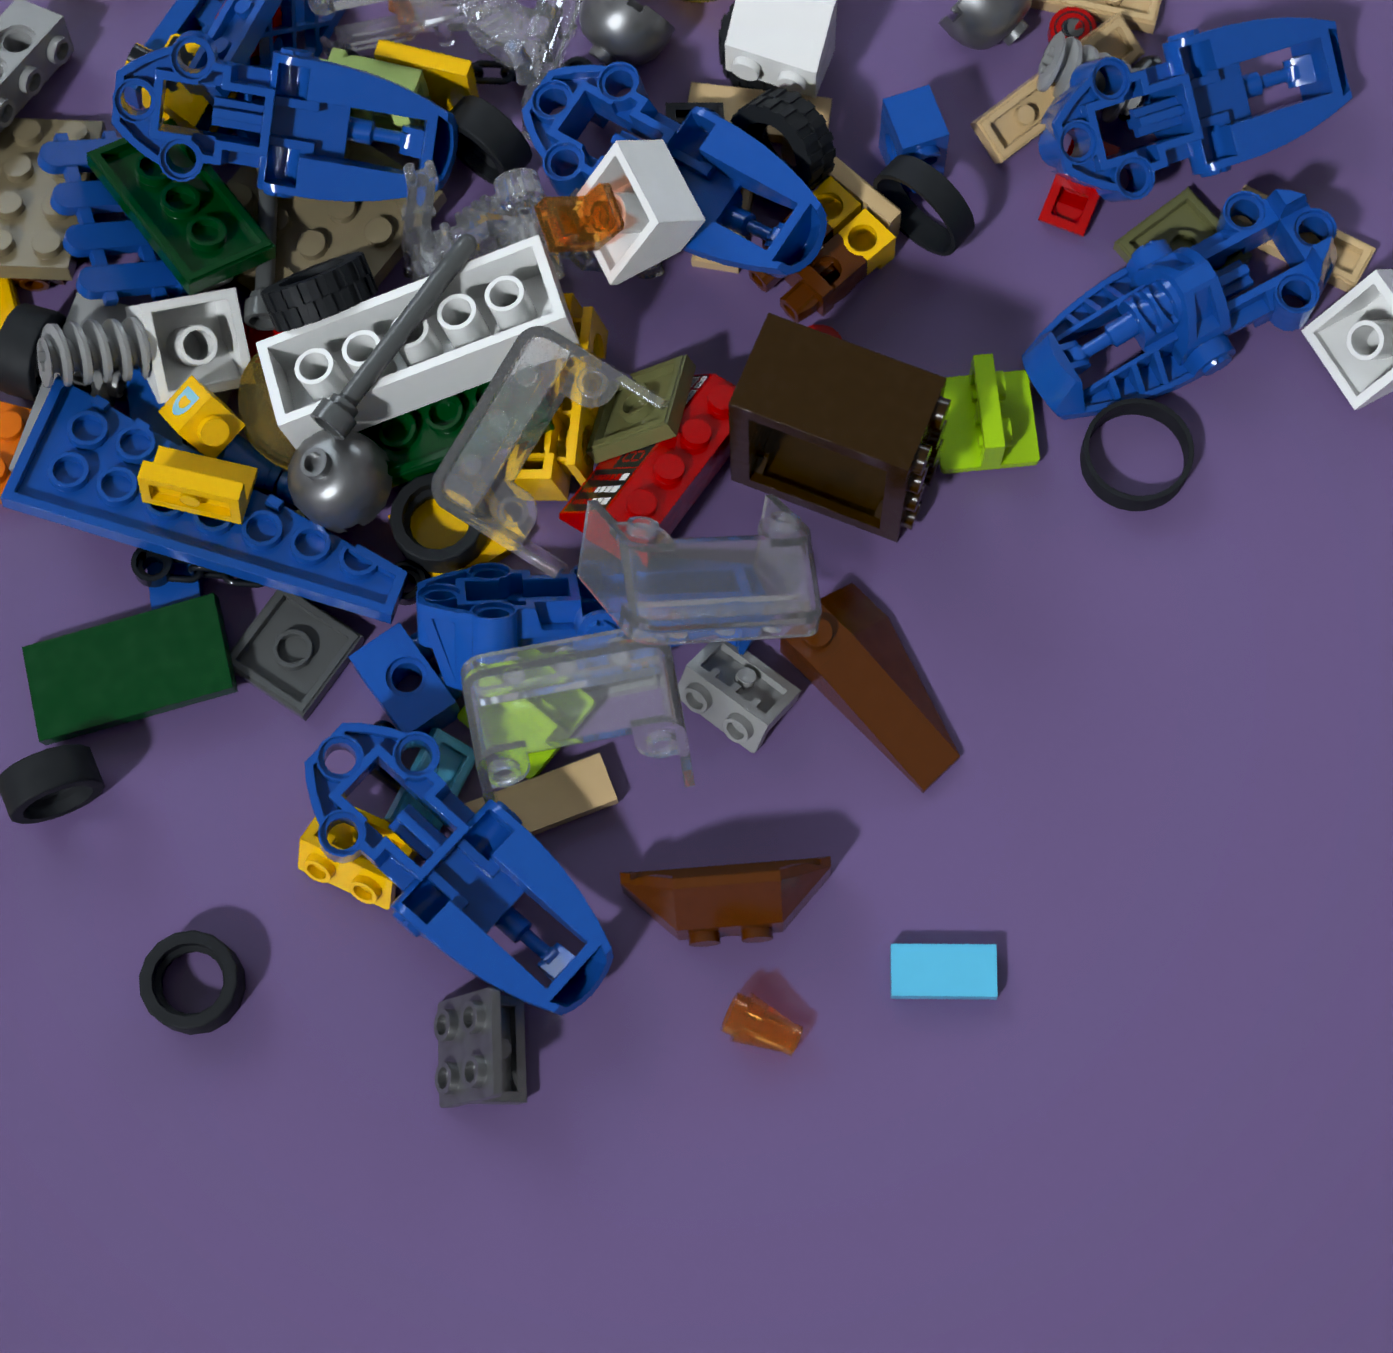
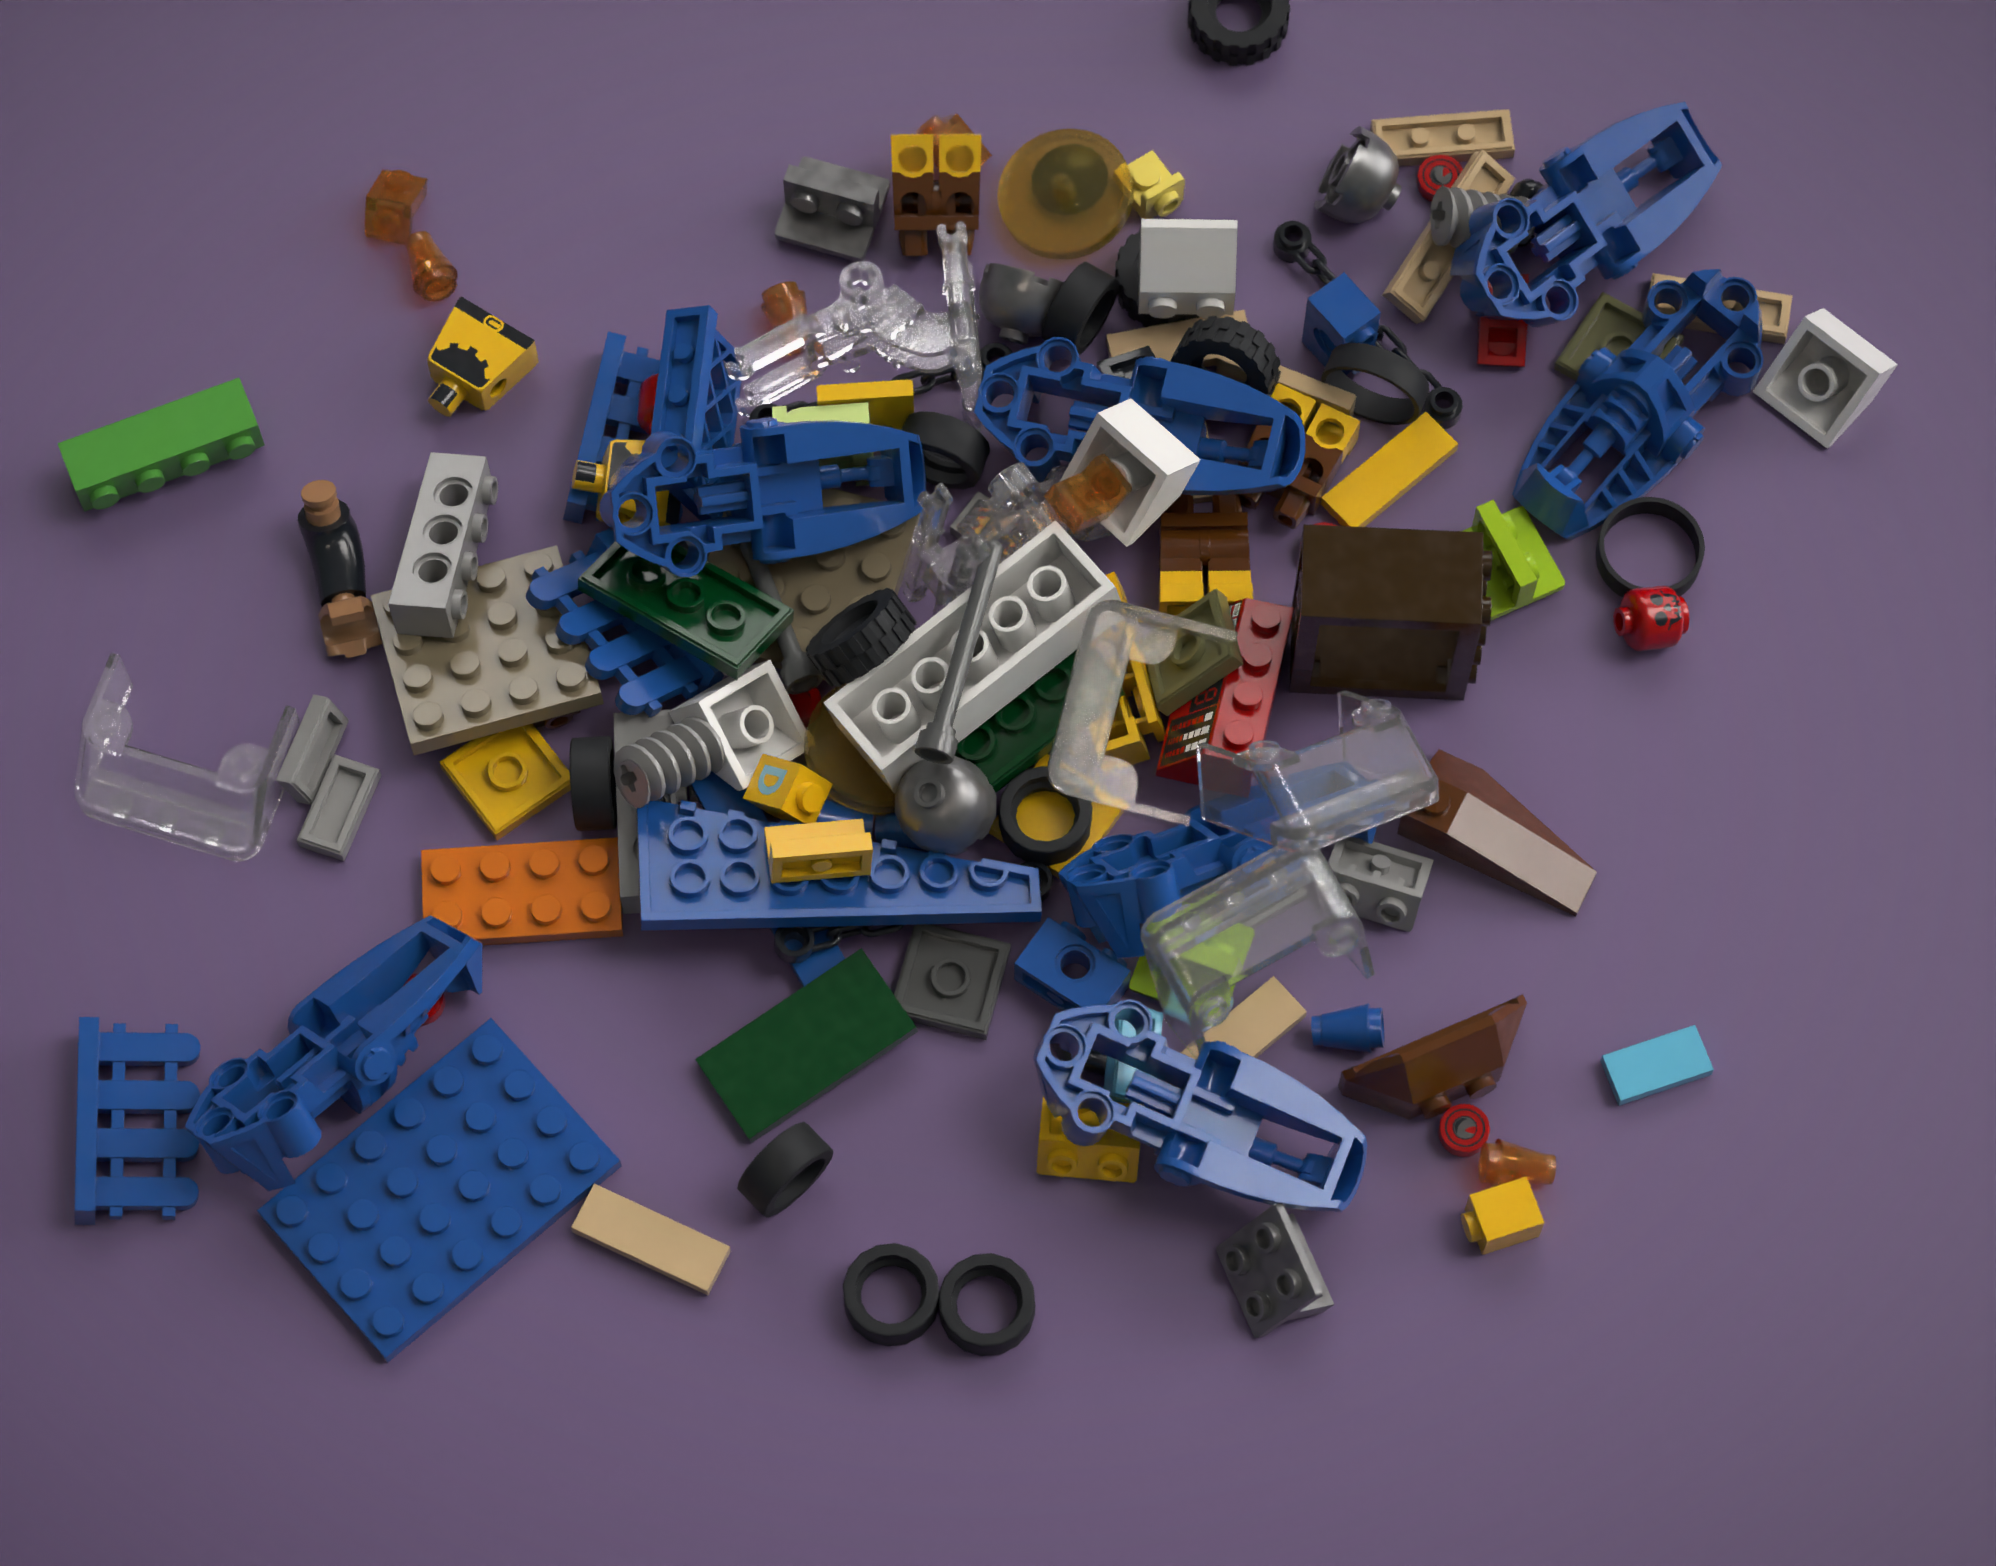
camera: 25 degrees left, 5 degrees down
none -> black tyre [843,1243,939,1346]
none -> black tyre [1042,261,1119,355]
none -> reddish brown hips [1159,494,1253,619]
none -> black piece [1273,221,1462,429]
none -> blue cone [1311,1003,1385,1053]
none -> yellow tile [1320,412,1458,527]
none -> red tile [1438,1104,1490,1157]
none -> yellow brick [1461,1176,1545,1255]
none -> red head [1613,586,1690,651]

